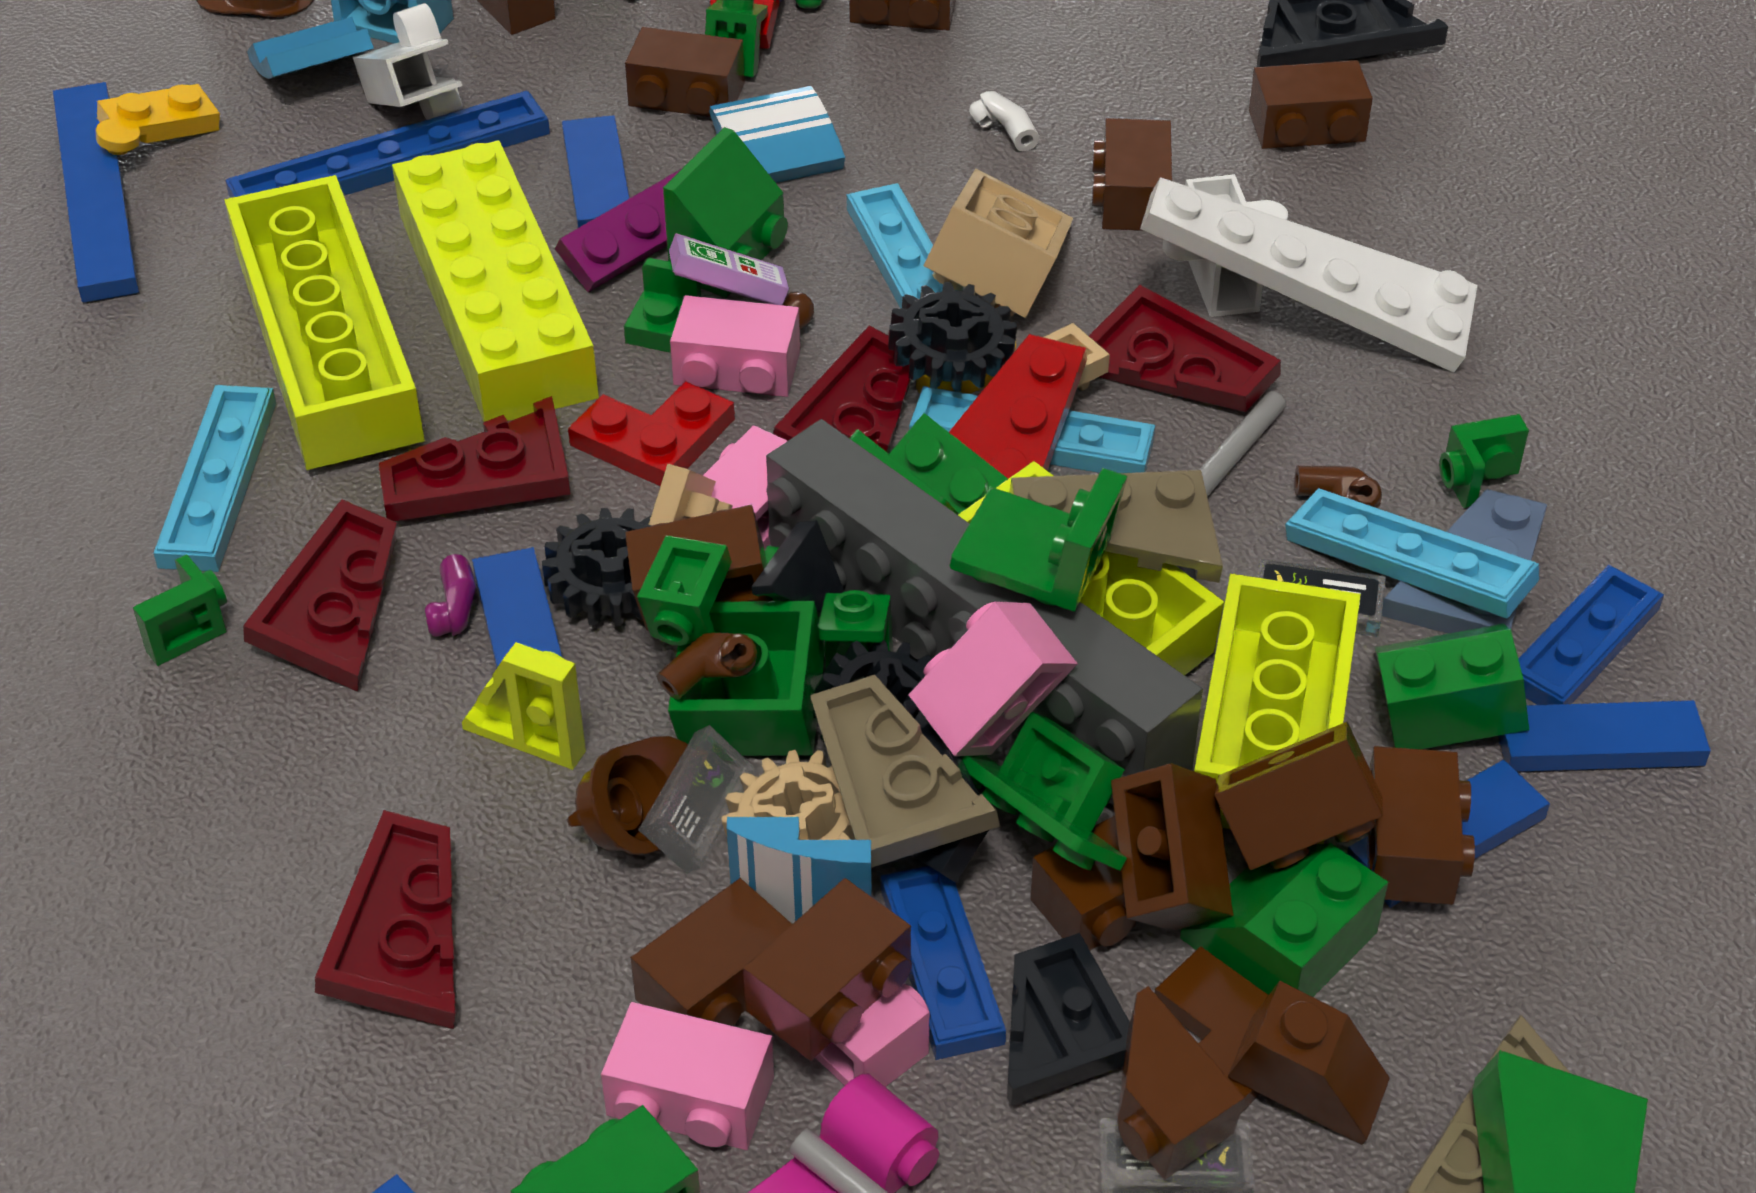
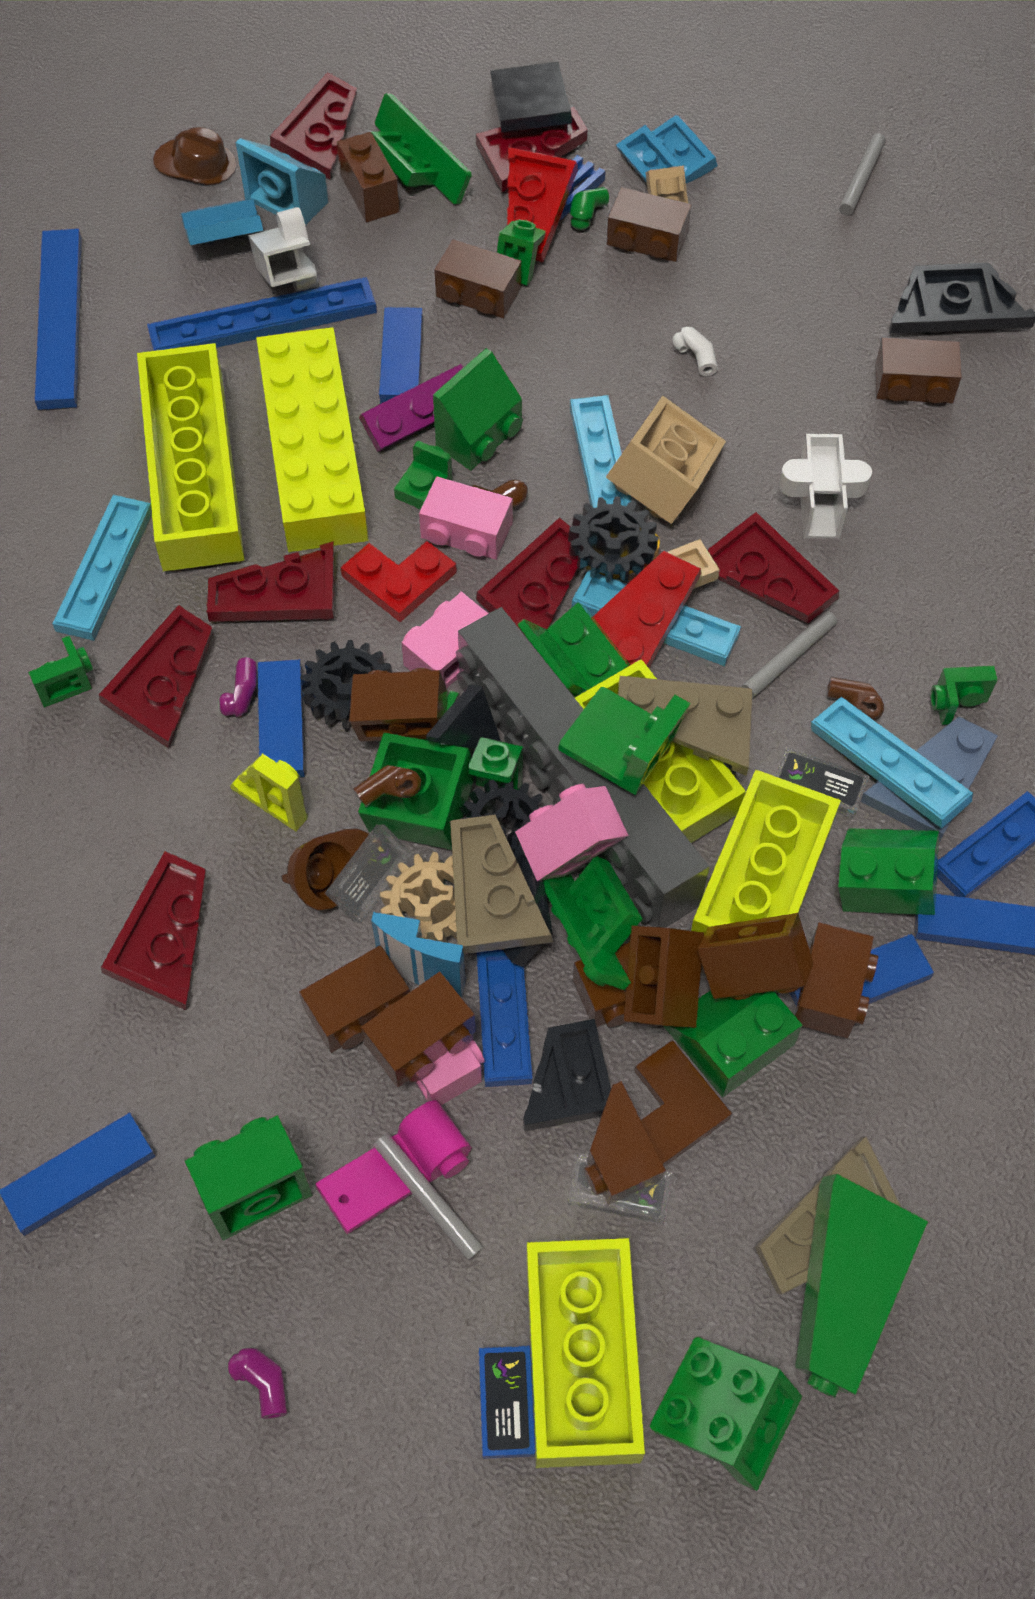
camera: 10 degrees right, 15 degrees up
yellow hinge [96,84,220,155] -> none
bright pink brick [601,1002,774,1150] -> none
green bracket [637,535,732,646] -> none
tan tile [649,464,733,526] -> none
lavender tile [669,233,789,305] -> none
dark azure slope [709,86,845,183] -> none
reddish brown brick [1092,118,1172,231] -> none
white wing [1140,177,1477,373] -> none
reddish brown slope [1228,981,1390,1145] -> none

